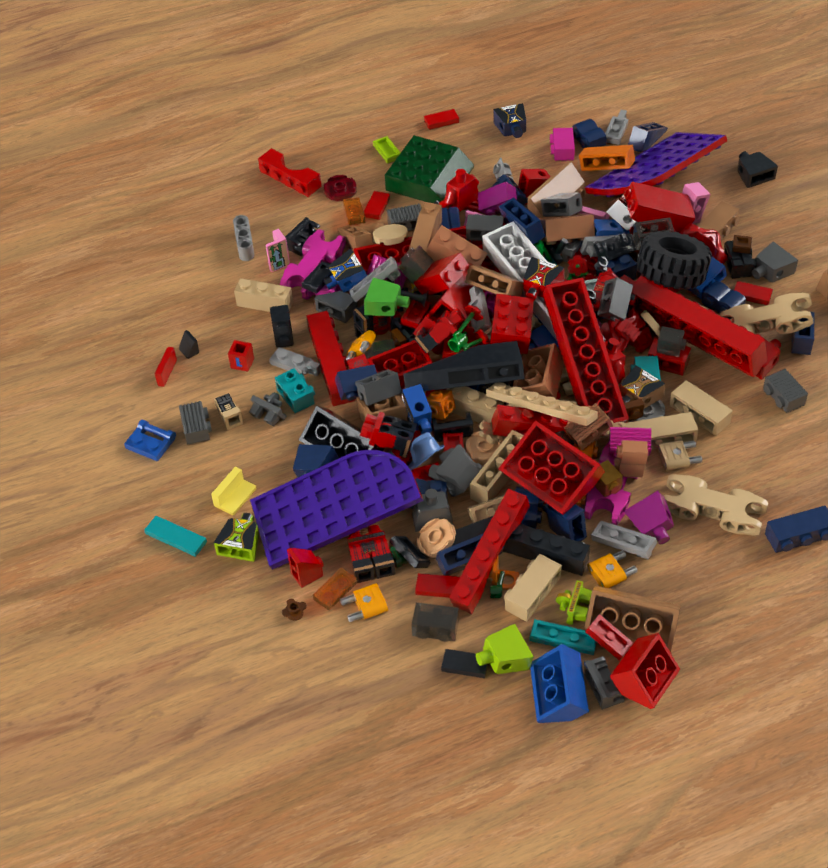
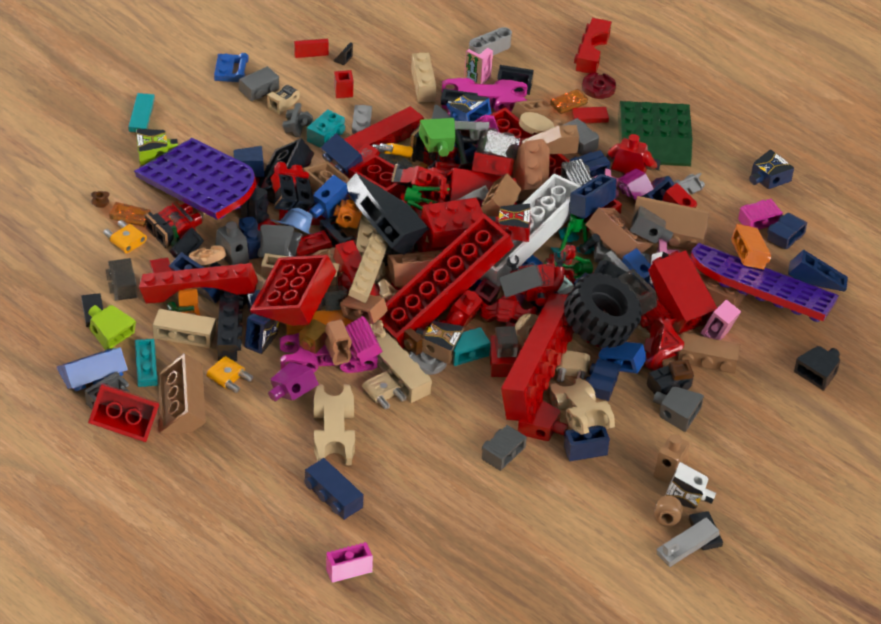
camera: 60 degrees right, 5 degrees down
light yellow panel [211,467,256,515] -> none
black brick [270,305,294,348] -> none
red slope [287,548,324,588] -> none
dark grey hinge [355,369,402,406] -> none
lime tile [373,136,401,164] -> none
red tile [424,109,459,130] -> none
lime hips [556,580,592,625] -> none
red plate [585,614,633,661] -> none
light grey hinge [591,521,657,560] -> none
light grey hinge [605,110,629,145] -> none
tan brick [670,380,733,436] -> none
red tile [734,281,773,305] -> none

